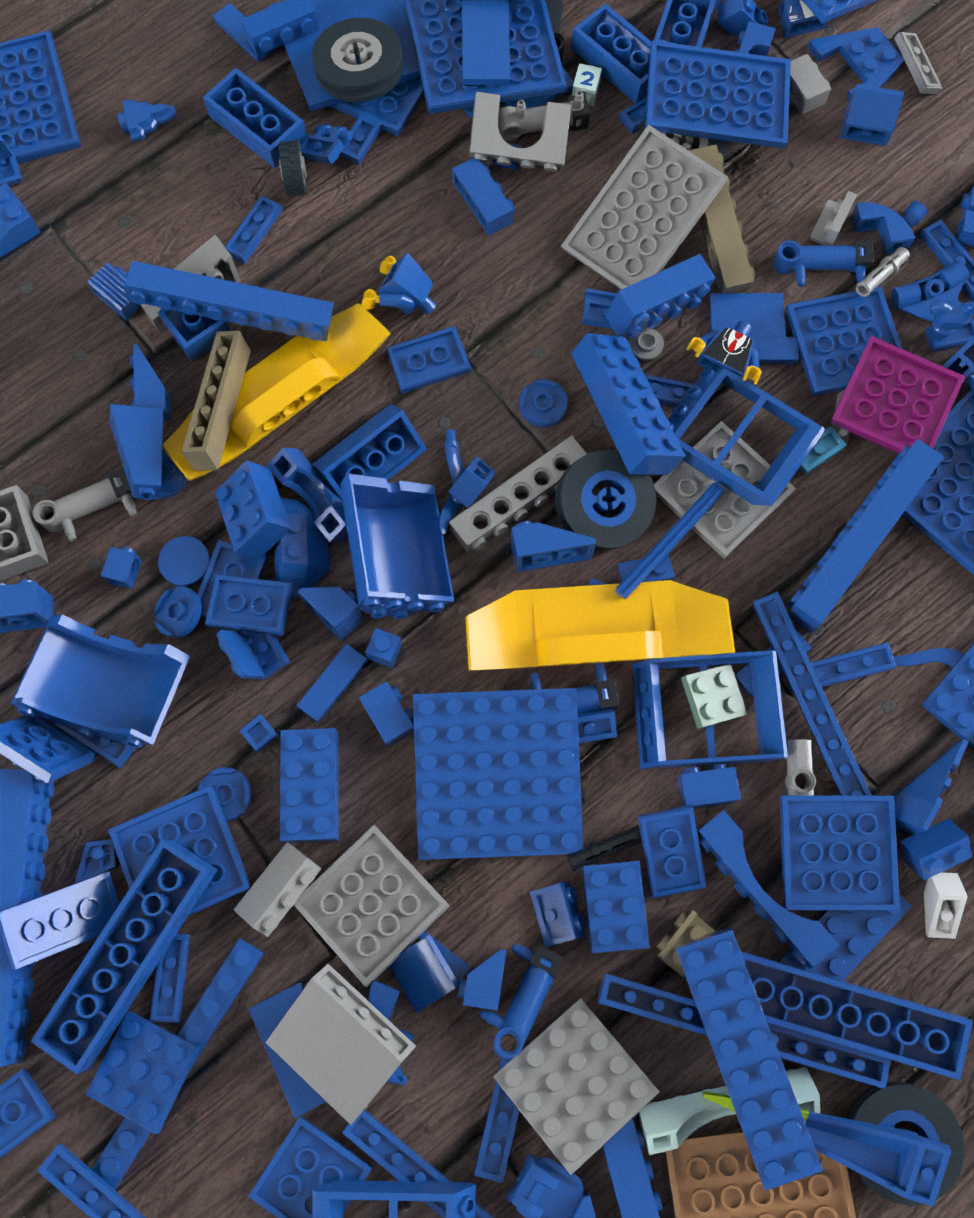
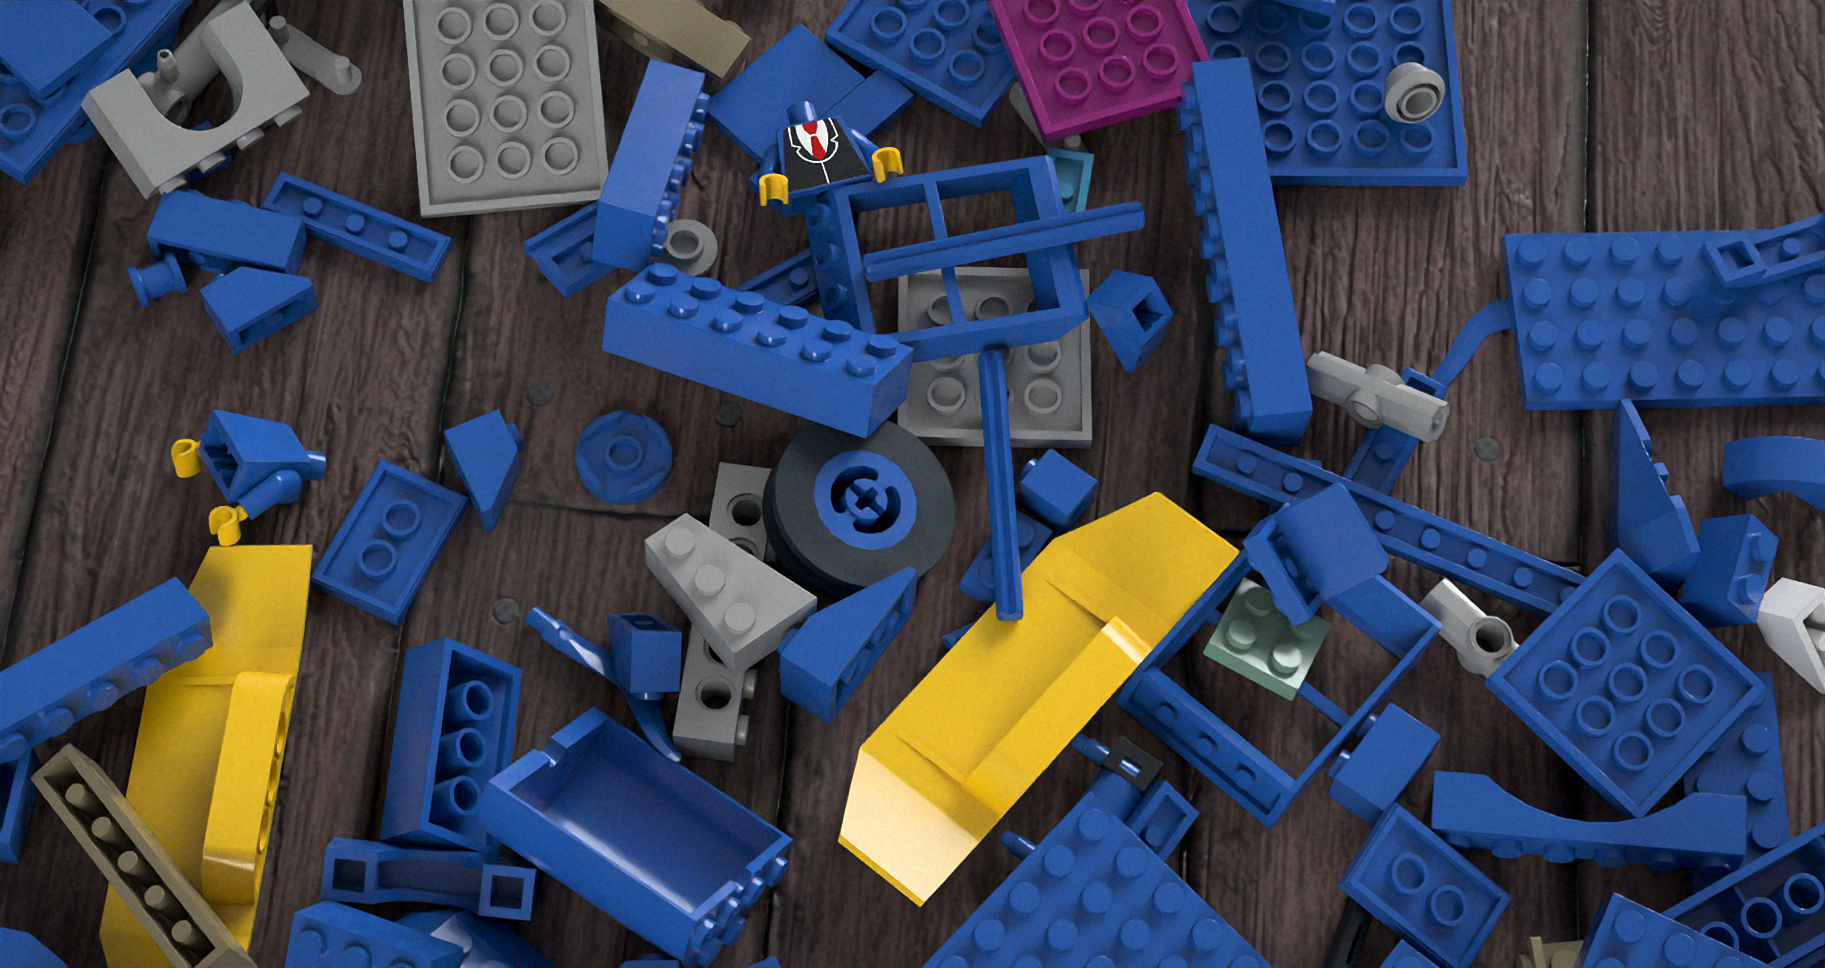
camera: 50 degrees left, 10 degrees down
none -> blue bush [126,251,188,308]
none -> blue slope [199,266,319,355]
none -> blue tile [259,171,453,284]
none -> light grey piece [267,16,363,95]
none -> blue slope [444,409,525,533]
none -> light grey wedge [644,513,817,677]
none -> blue axle [862,201,1145,282]
none -> blue brick [1017,448,1097,535]
none -> blue slope [1085,270,1173,374]
none -> blue bracket [1242,483,1389,627]
none -> light grey piece [1305,351,1450,443]

